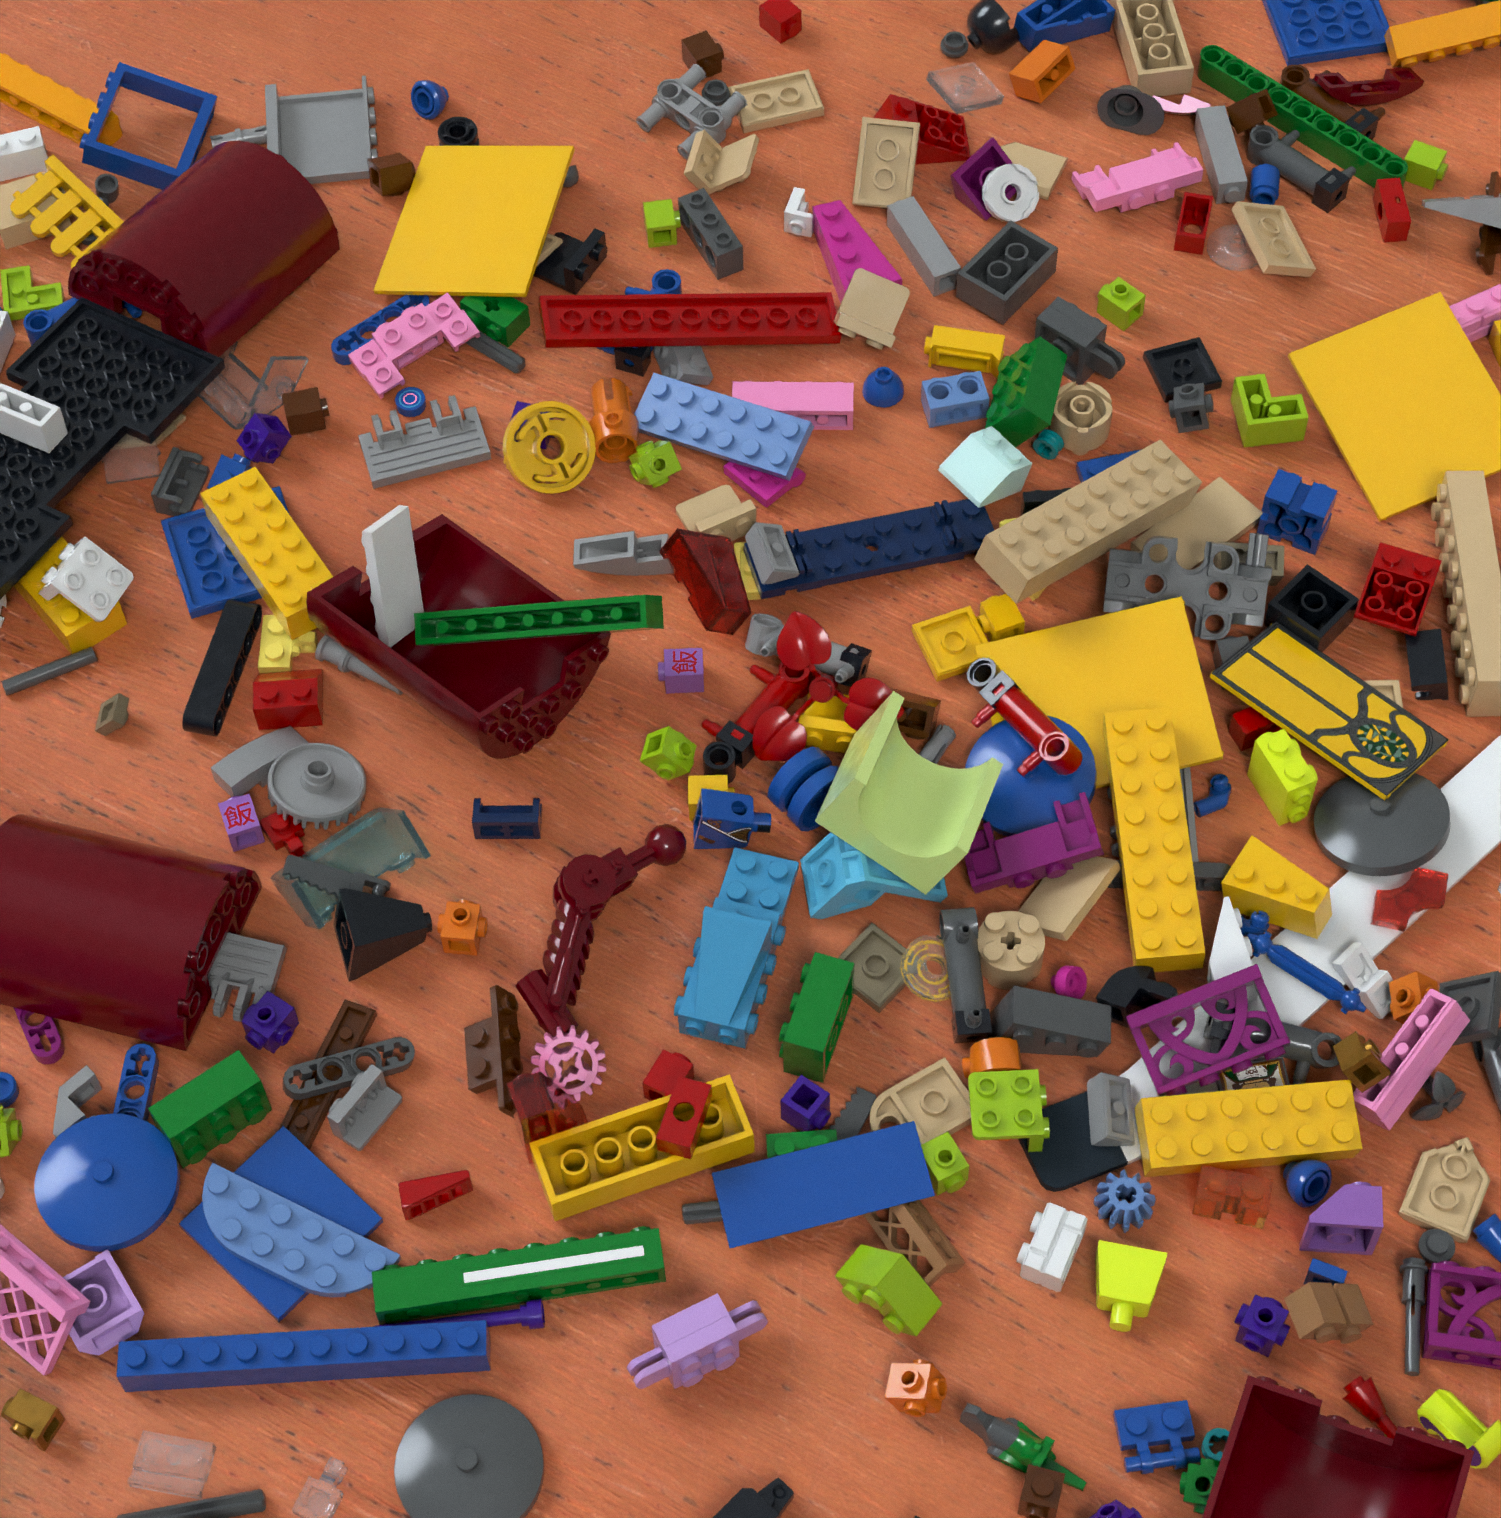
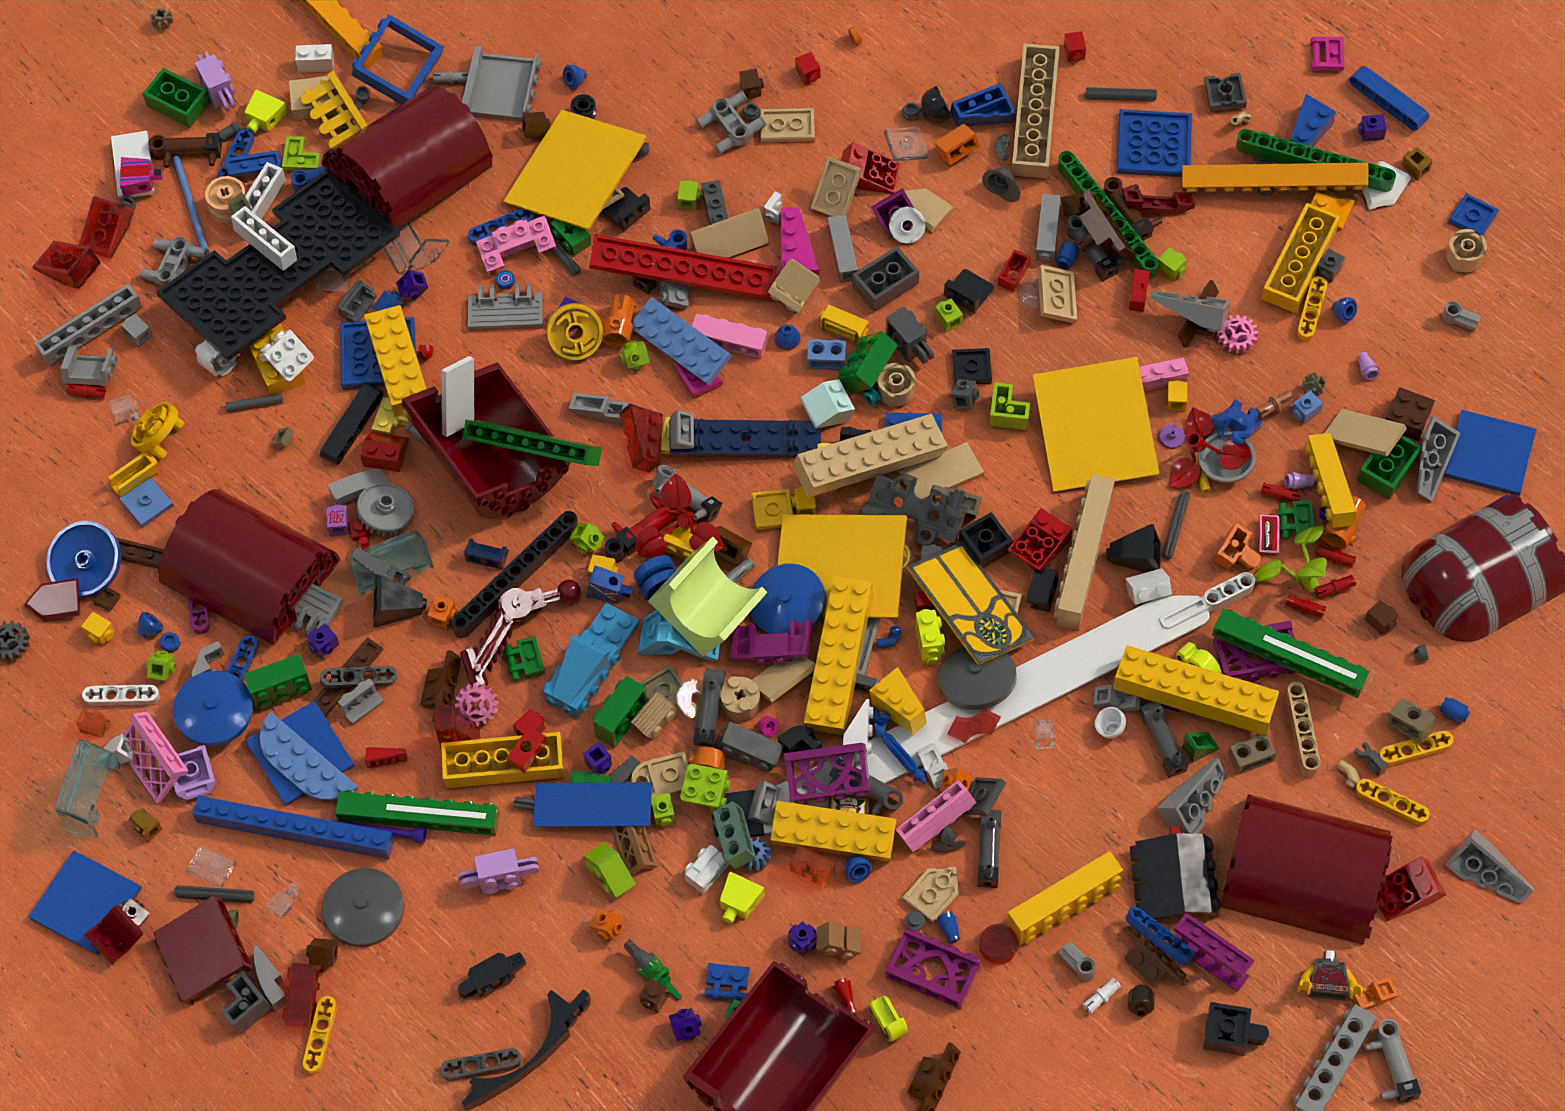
camera: 15 degrees right, 5 degrees up
reddish brown brick [282,387,330,436] -> none
medium lavender brick [658,648,704,694] -> none
tan bracket [676,485,757,554] -> none
tan bracket [684,129,759,195] -> none
red piece [967,657,1082,776] -> none
bright pink bracket [1072,142,1203,212] -> none
bright pink slope [1153,94,1211,116] -> none
blue brick [1257,469,1338,555] -> none
medium lavender slope [1299,1181,1383,1255] -> none
blue tile [1303,1258,1348,1286] -> none
pearl gold brick [1333,1031,1391,1093] -> none
dark grey pin [1399,1257,1429,1376] -> none
none -> red hinge [418,345,434,359]
none -> black beam [452,511,578,638]
none -> green plate [504,636,545,681]
none -> tan brick [631,692,677,739]
none -> tan tile [690,208,769,258]
none -> sand green brick [713,801,756,869]
none -> black bracket [944,269,994,314]
none -> clear light blue arm [994,134,1010,161]
none -> reddish brown brick [1076,189,1137,260]

